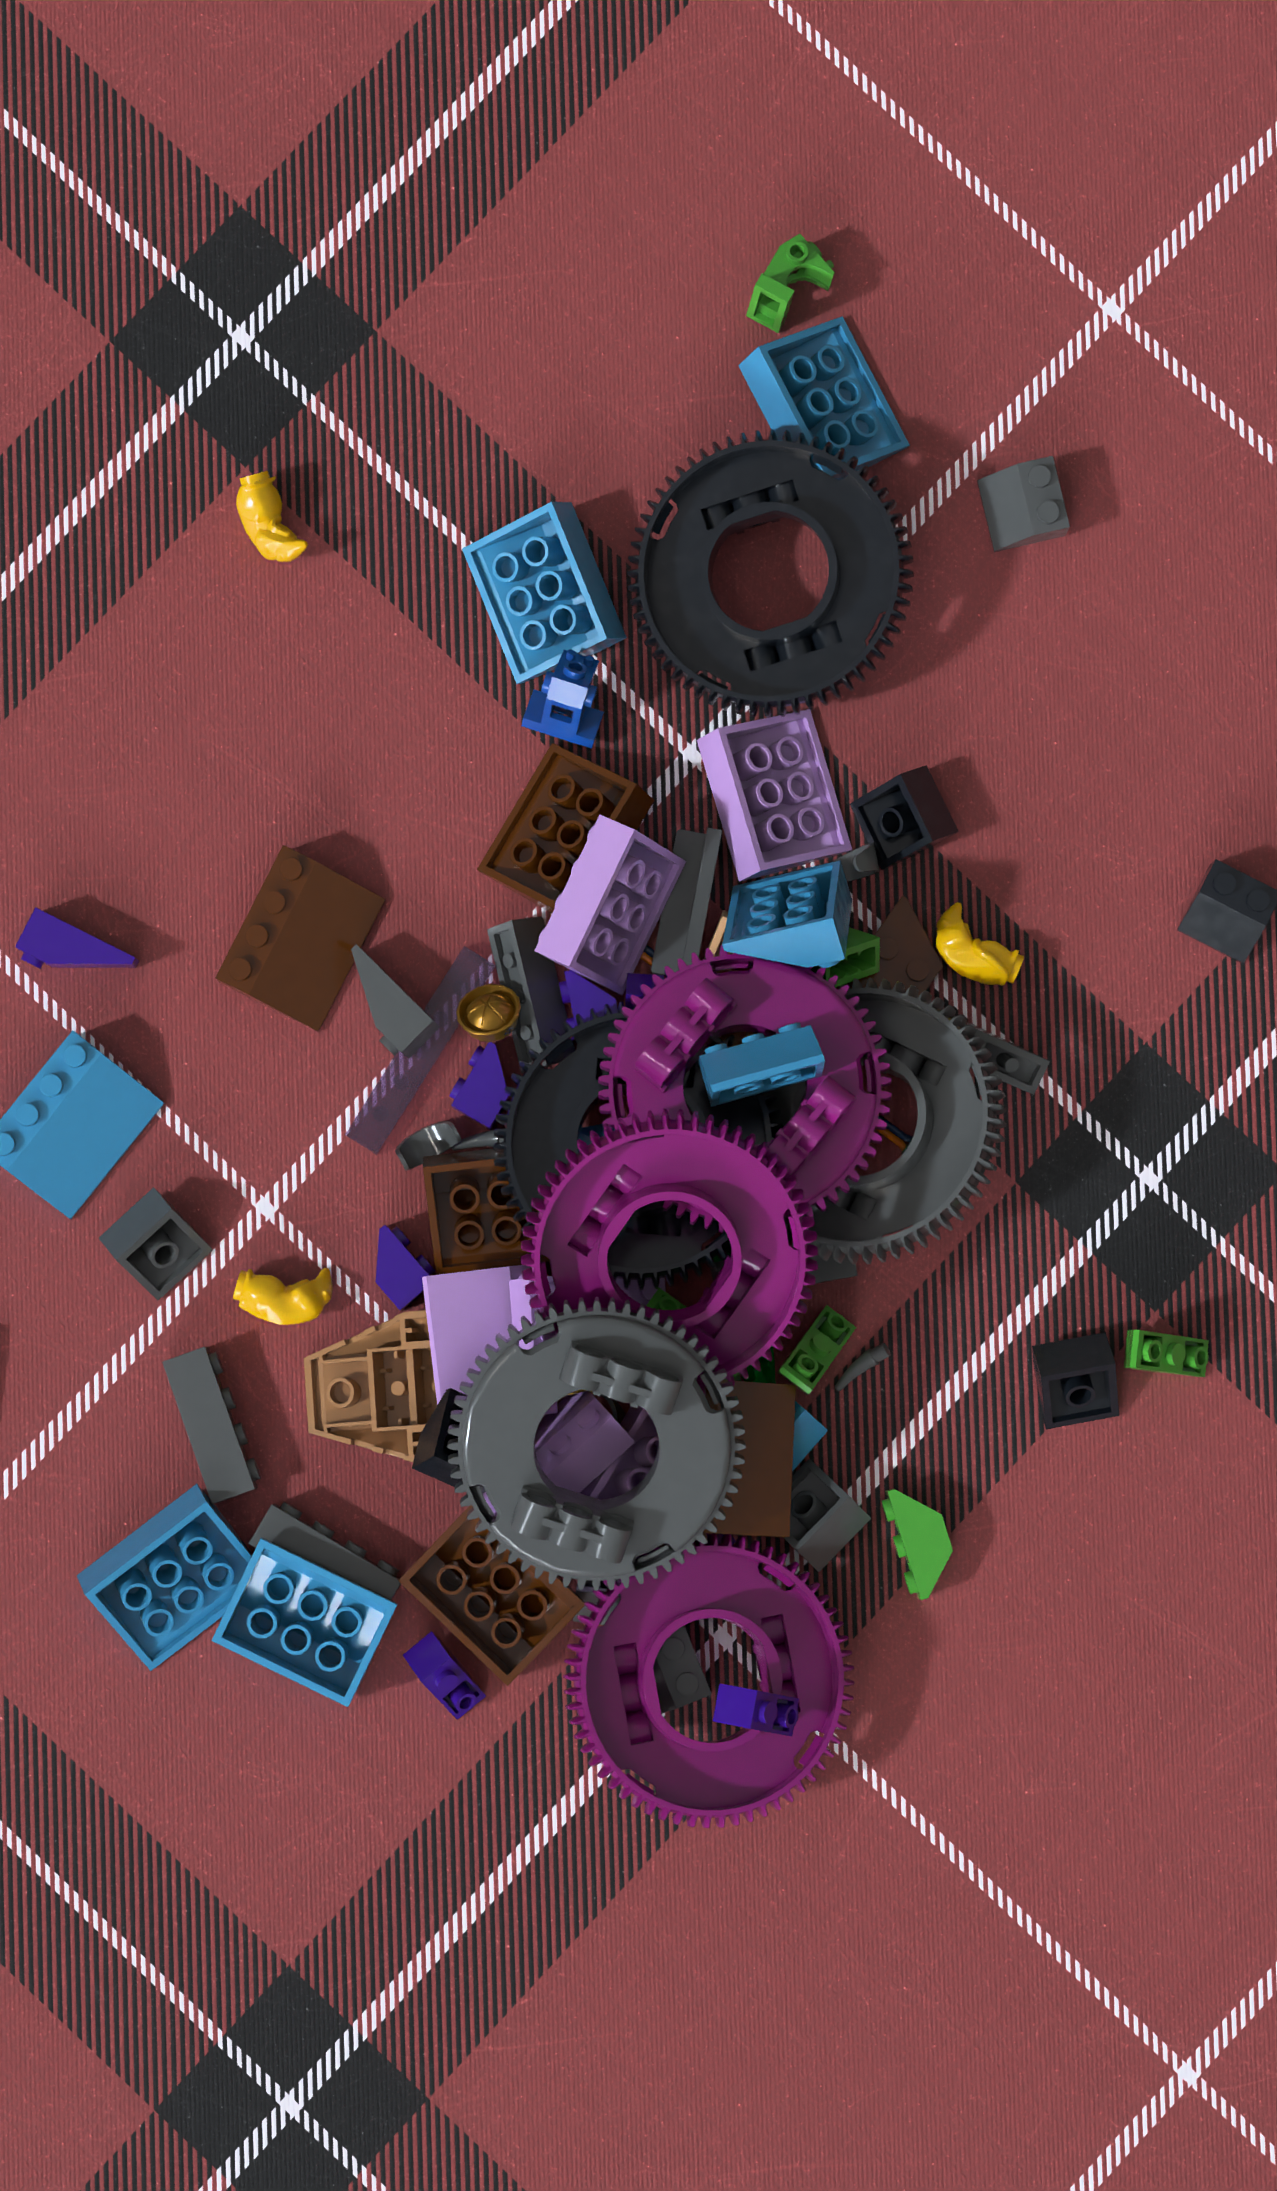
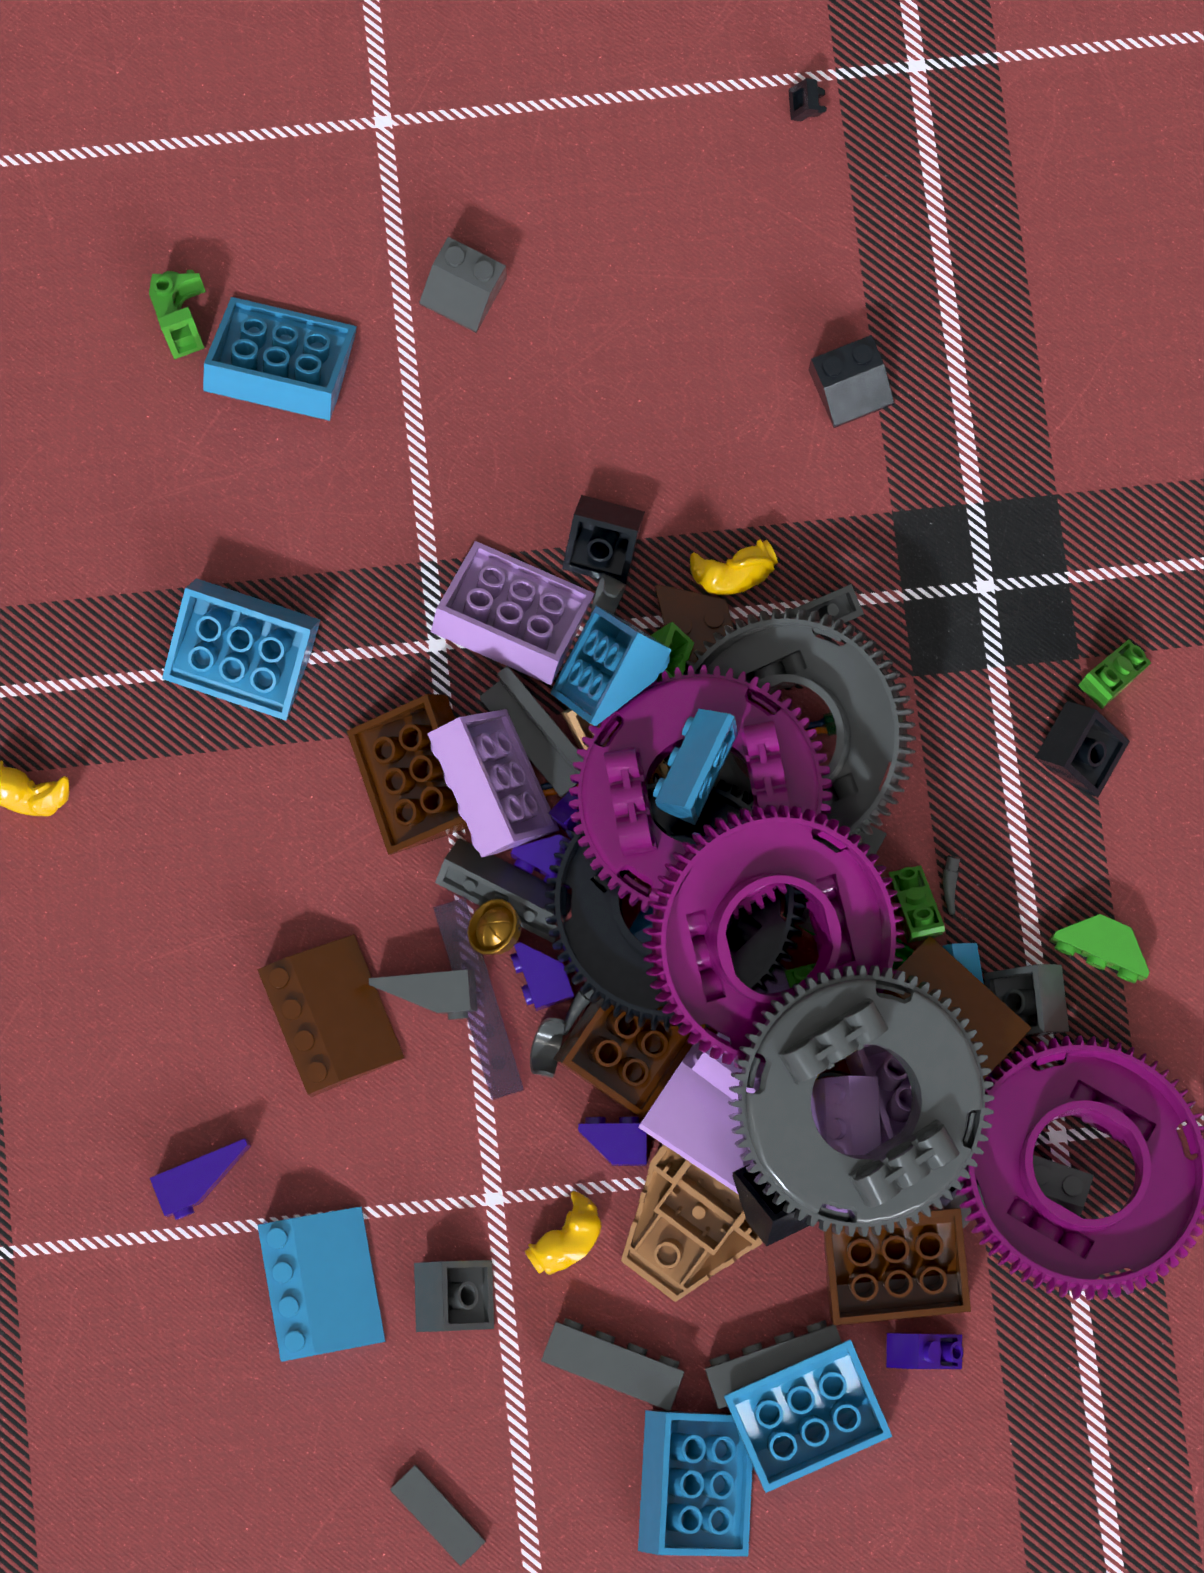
camera: 45 degrees left, 5 degrees down
blue tile [521,650,604,749] -> none
black piece [627,429,914,718] -> none
dark purple slope [713,1683,799,1736] -> none

